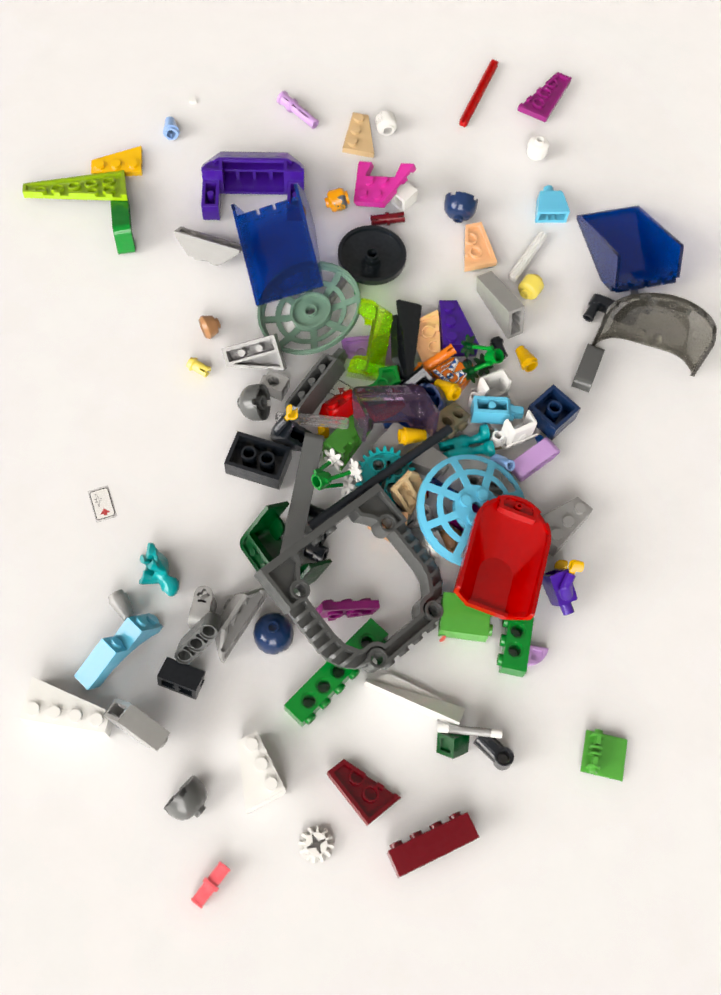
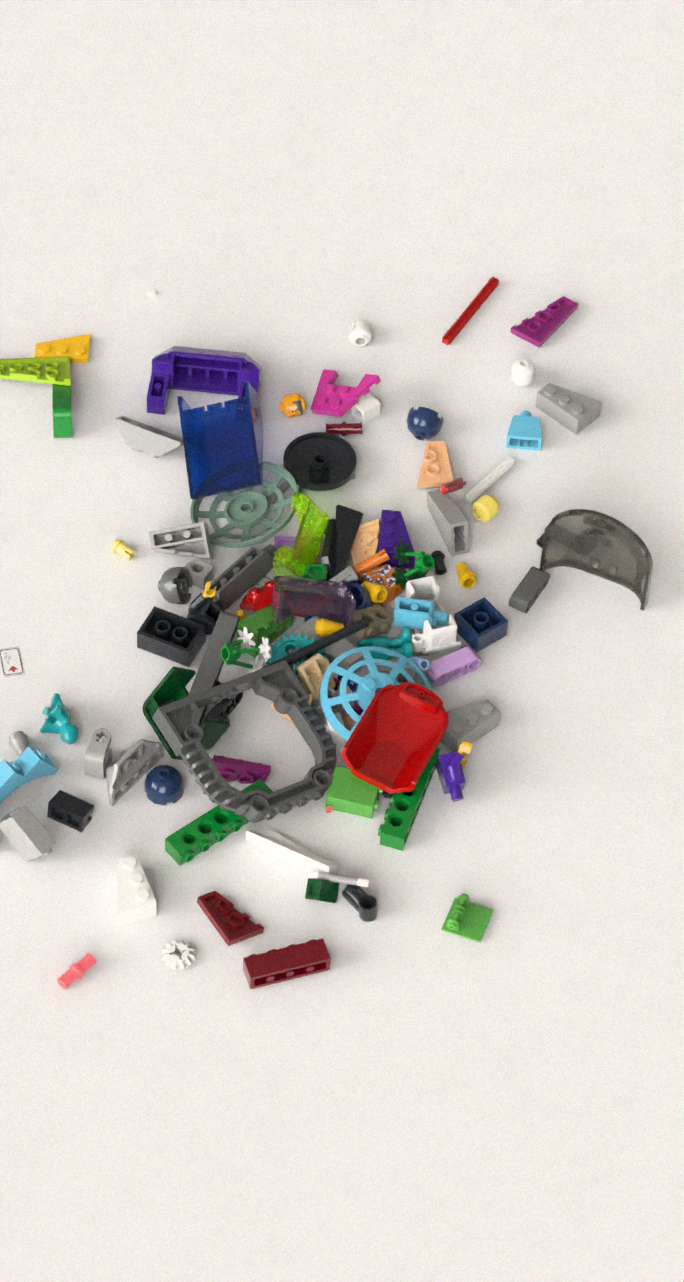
camera: 10 degrees right, 15 degrees down
light blue cone [163,116,180,140] -> none
dark grey cylinder [164,775,207,821] -> none
dark grey beam [174,612,222,664] -> none
medium nougat cone [199,316,221,339] -> none
clear axle [275,412,349,429] -> none
lavender pin [276,91,319,129] -> none
tan wing [343,112,374,158] -> none
lavender tile [527,645,549,666] -> none
clear blue windscreen [577,205,684,293] -> none
none -> red axle [439,478,466,495]
none -> light grey wedge [536,383,602,435]

